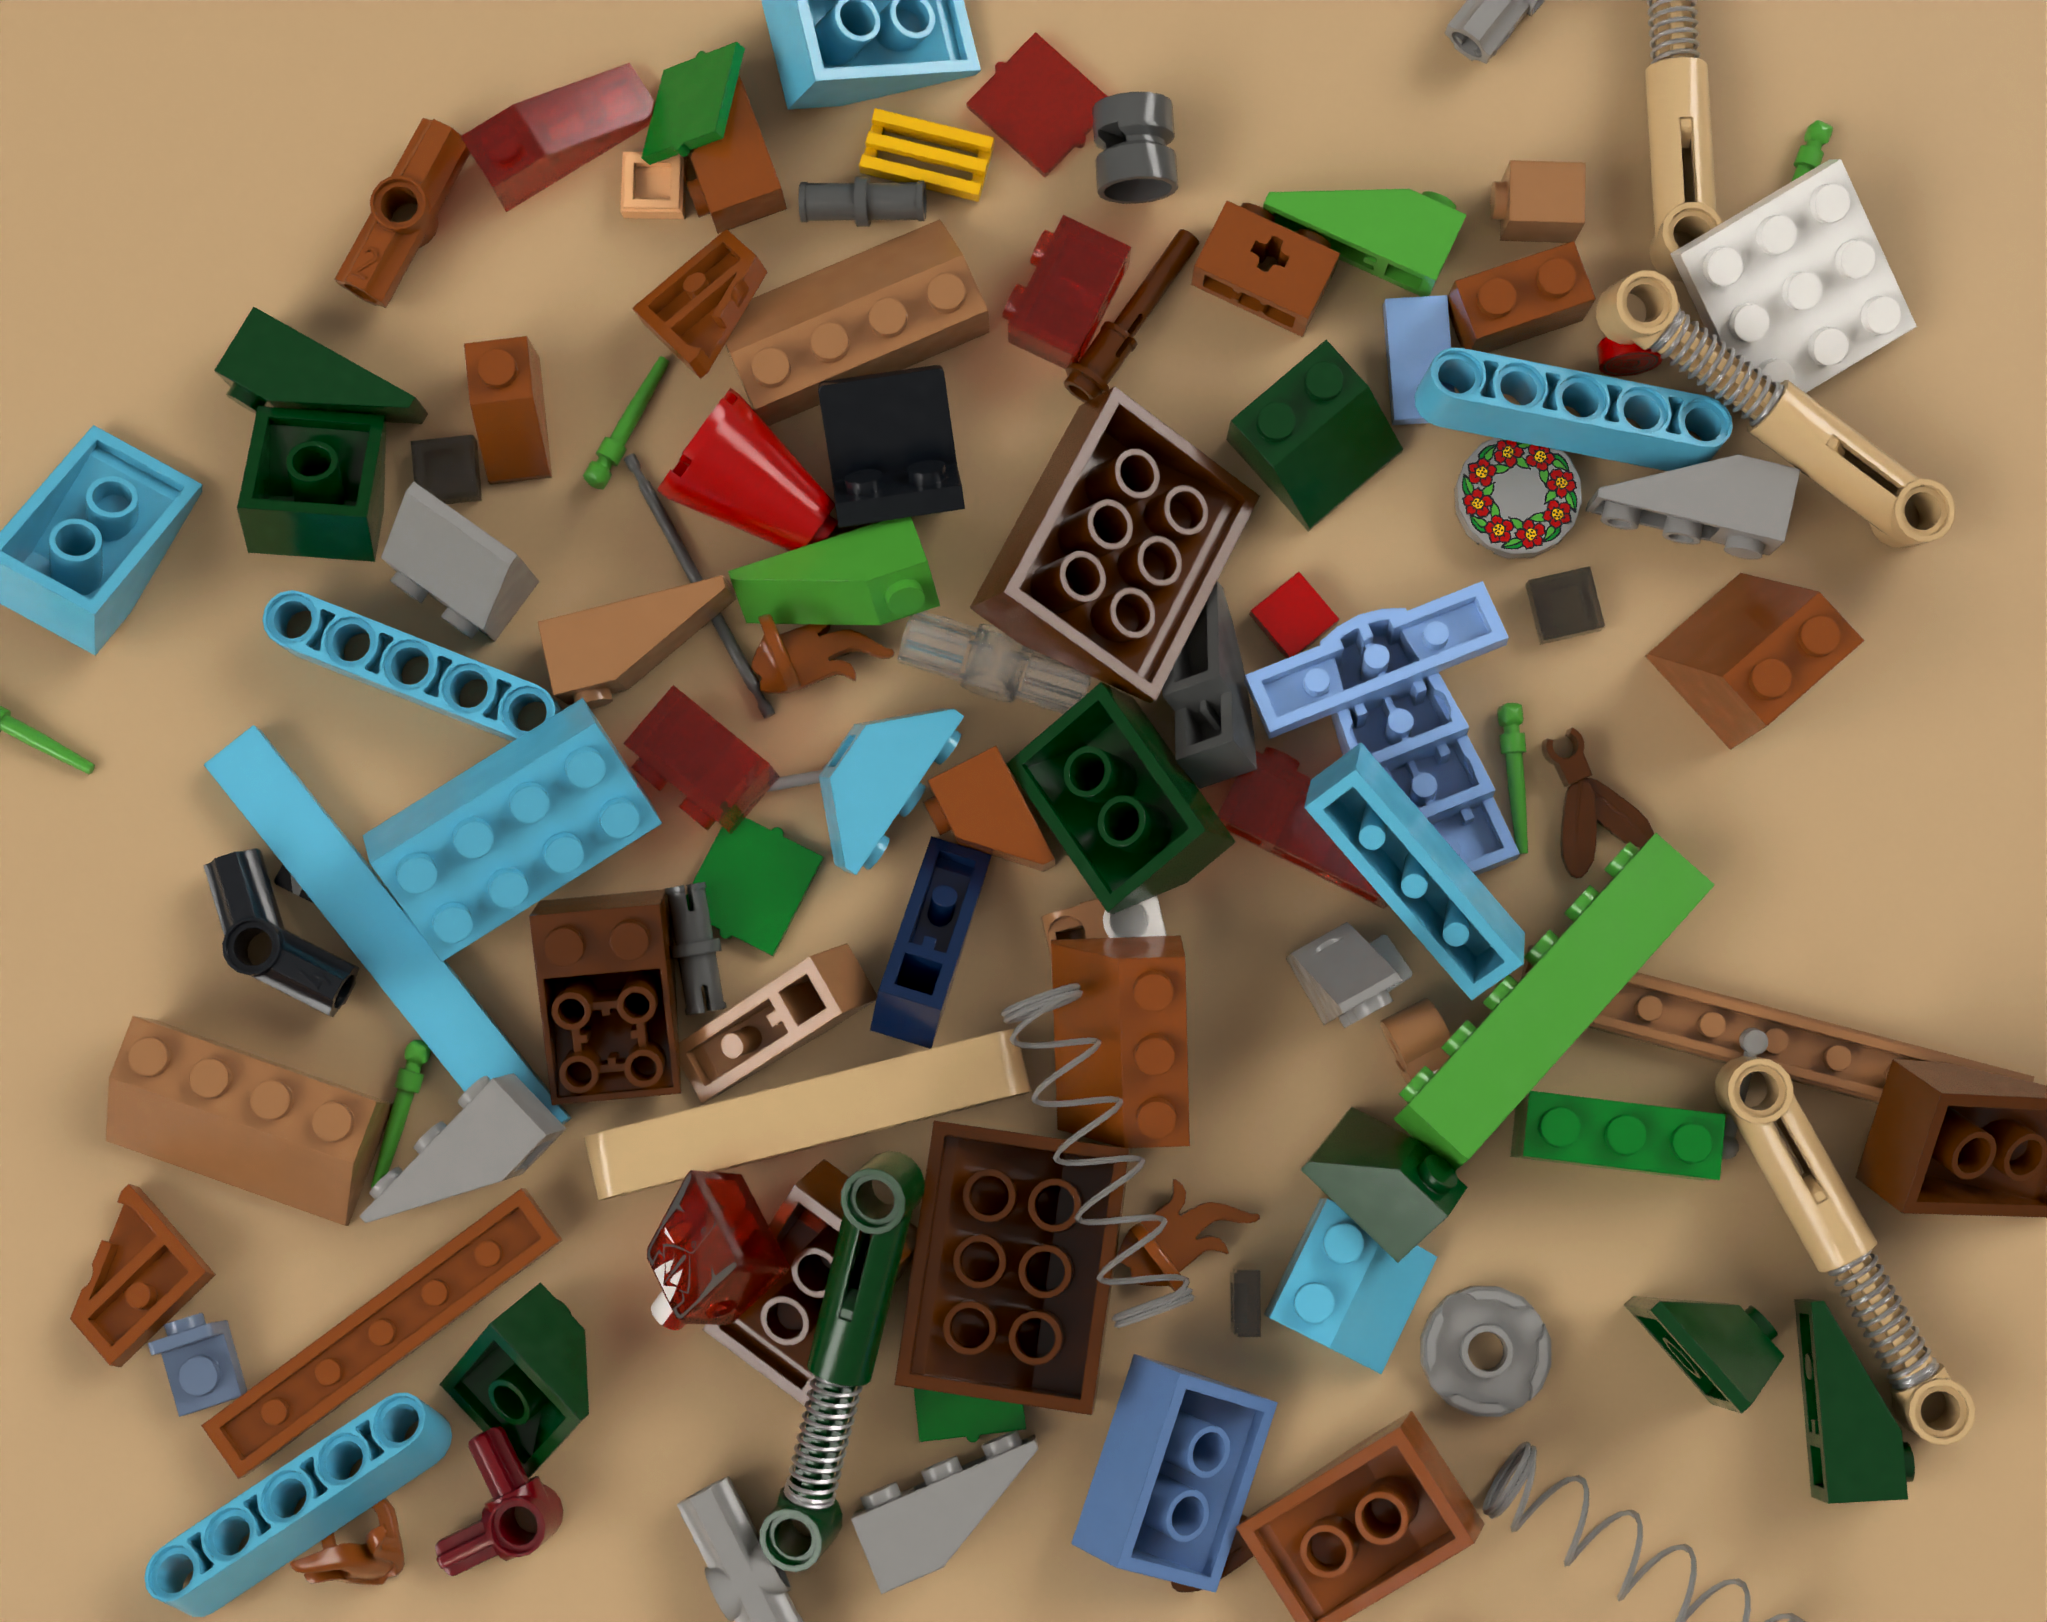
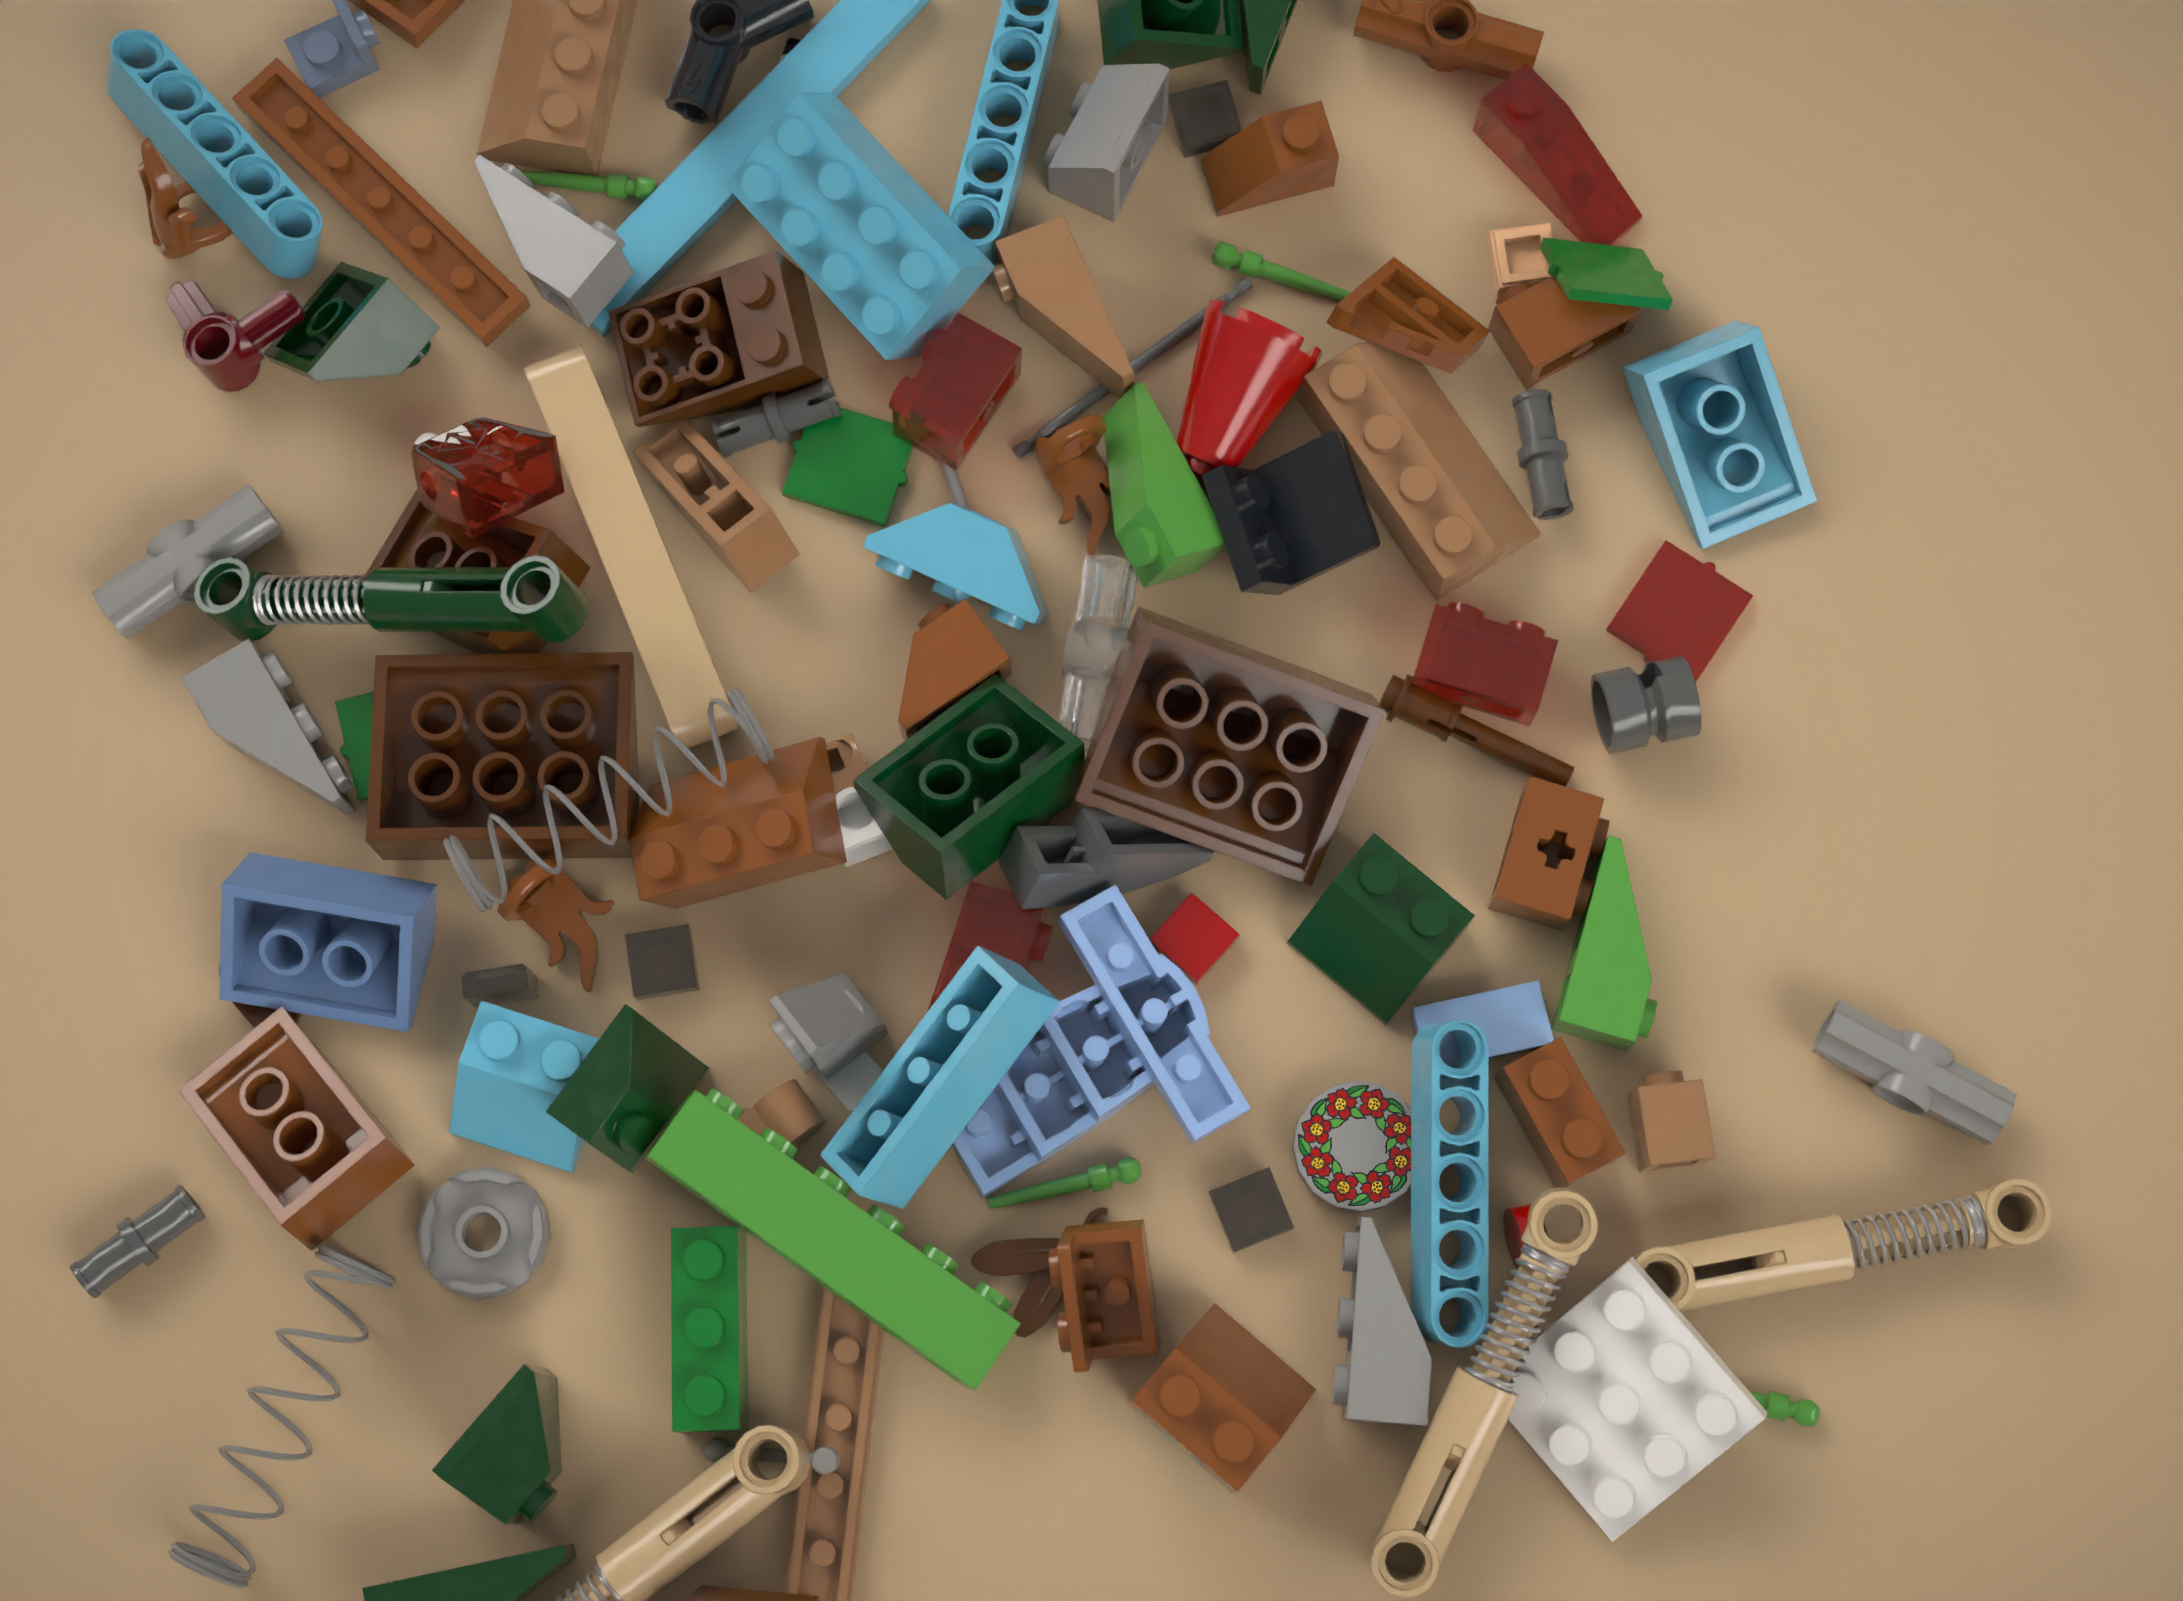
camera: 80 degrees right, 5 degrees down
yellow tile [859,108,994,202] -> none
dark blue slope [870,836,992,1049] -> none
none -> clear smoke tile [625,924,700,1001]
none -> dark orange bracket [1049,1219,1161,1373]

